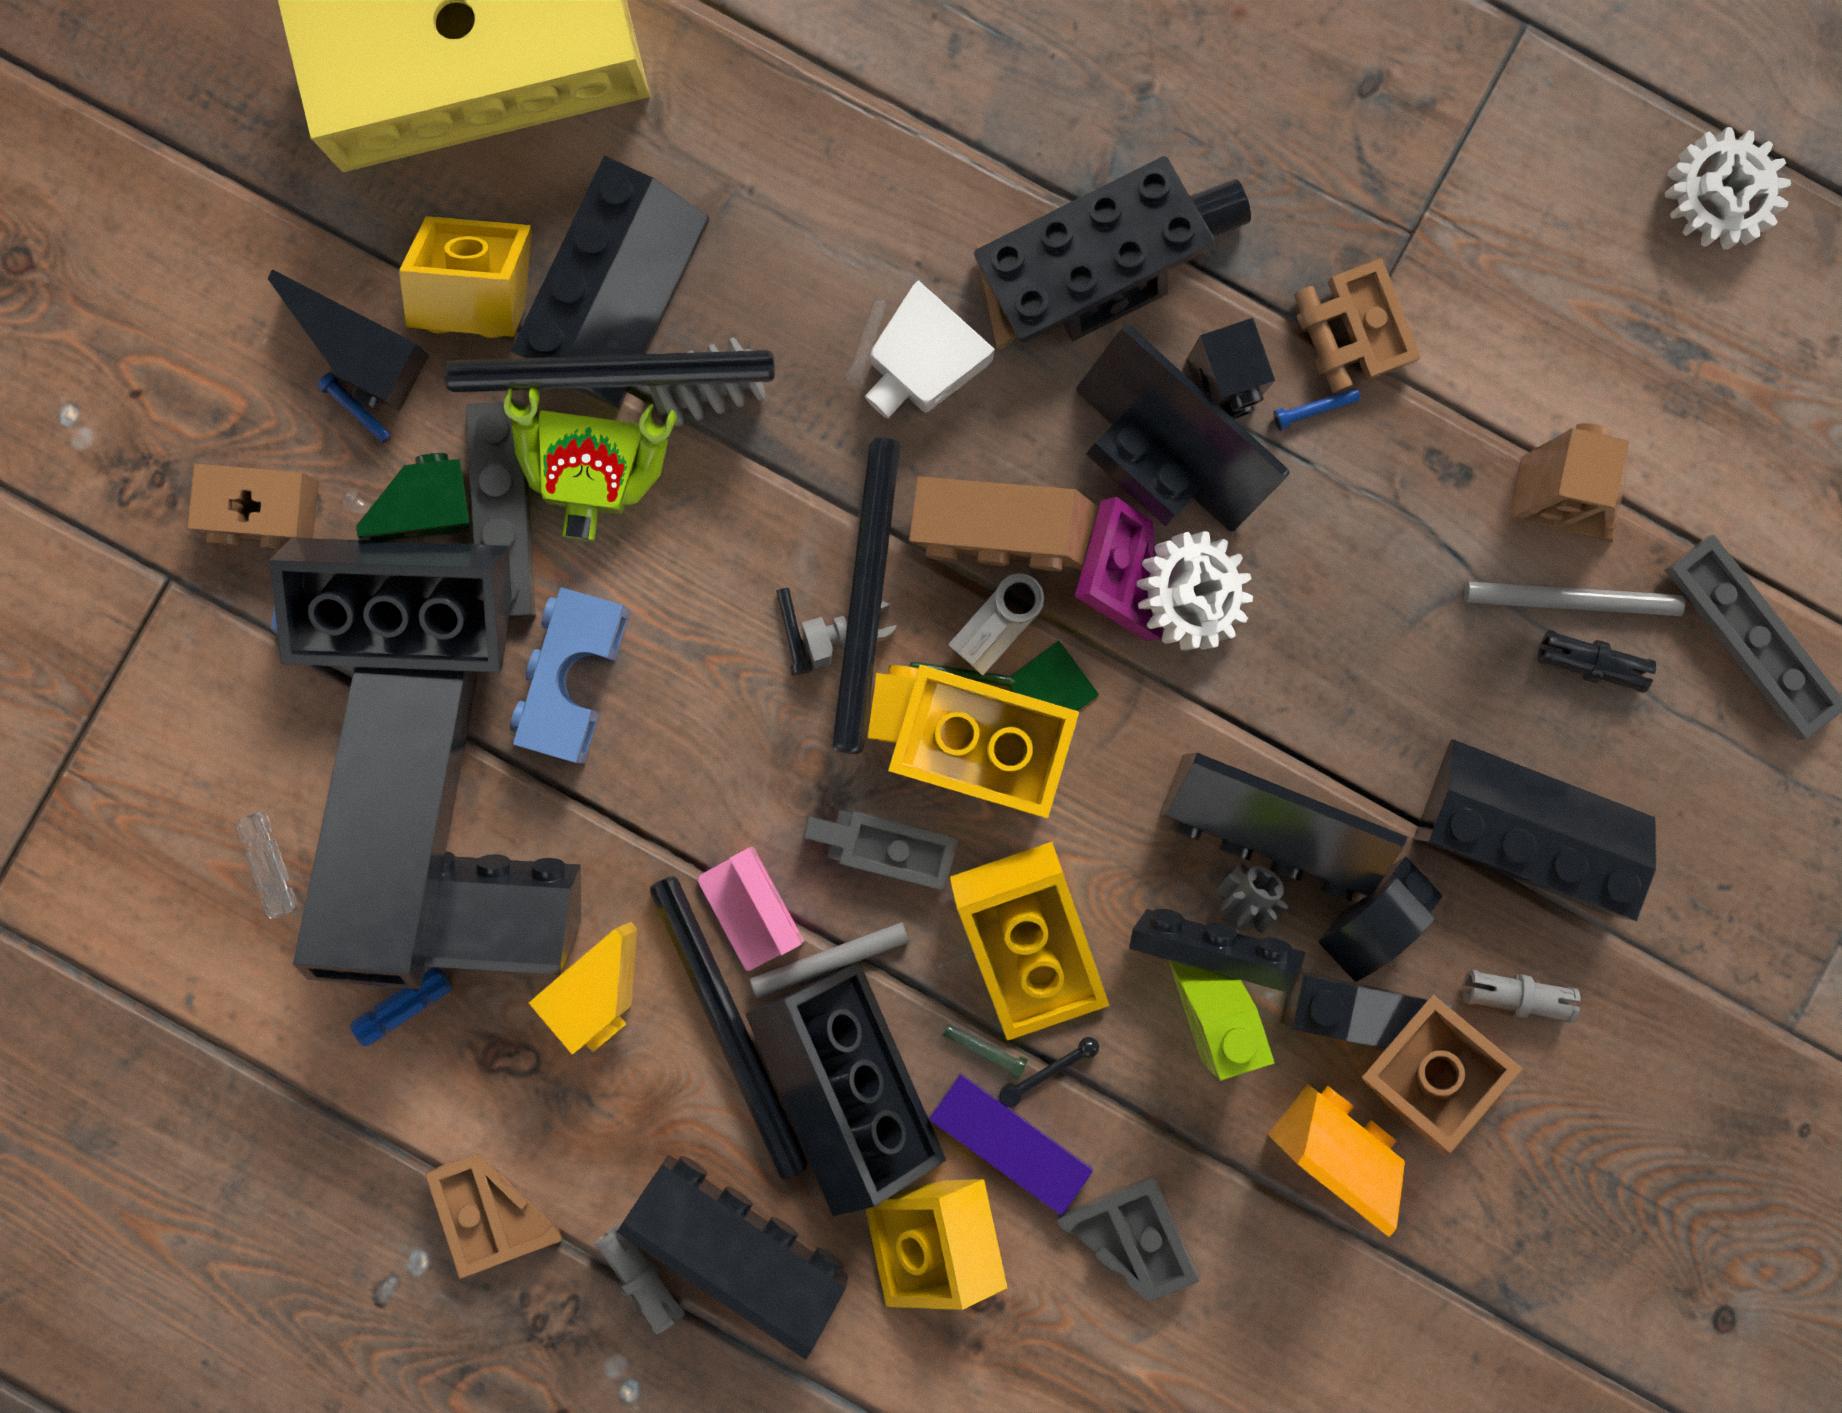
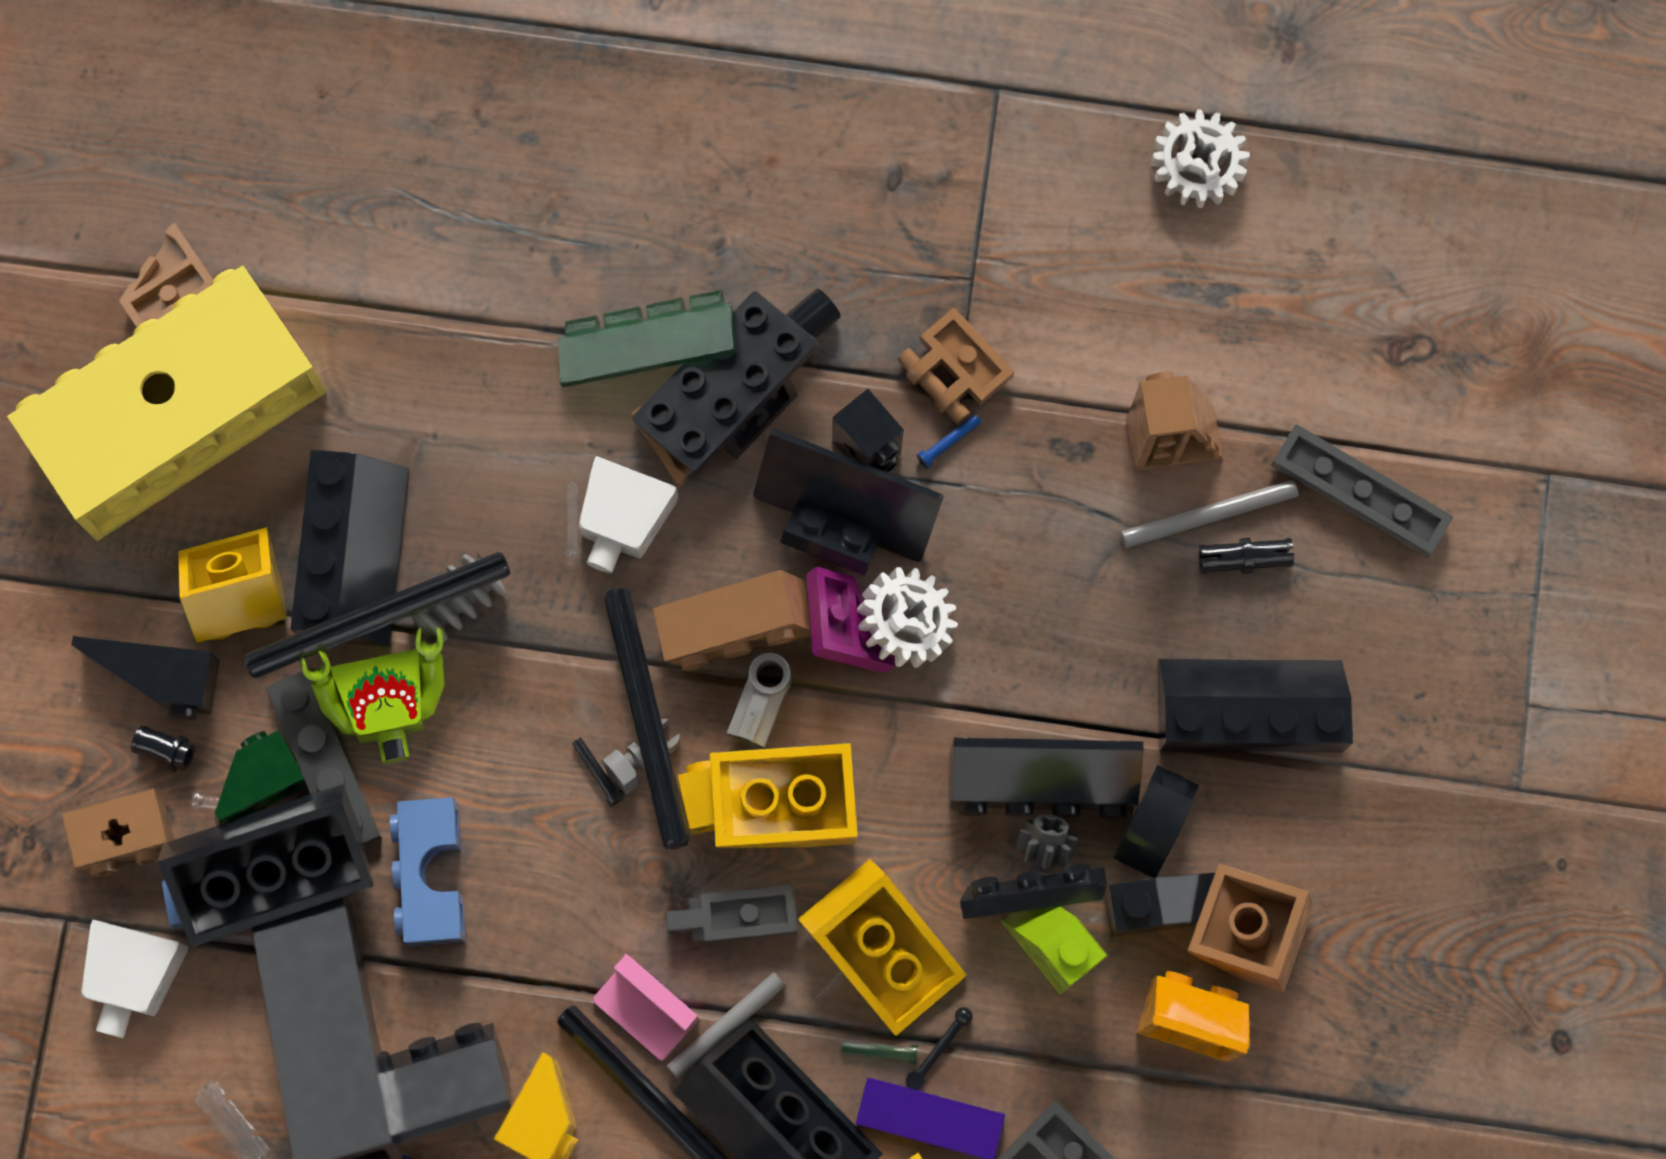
camera: 25 degrees left, 10 degrees down
blue piece [317,372,392,444] -> none
dark green piece [909,640,1099,711] -> none
light grey pin [1462,969,1581,1023] -> none
none -> white torso [81,920,188,1038]
none -> black pin [131,725,195,772]
none -> clear green windscreen [558,289,736,388]

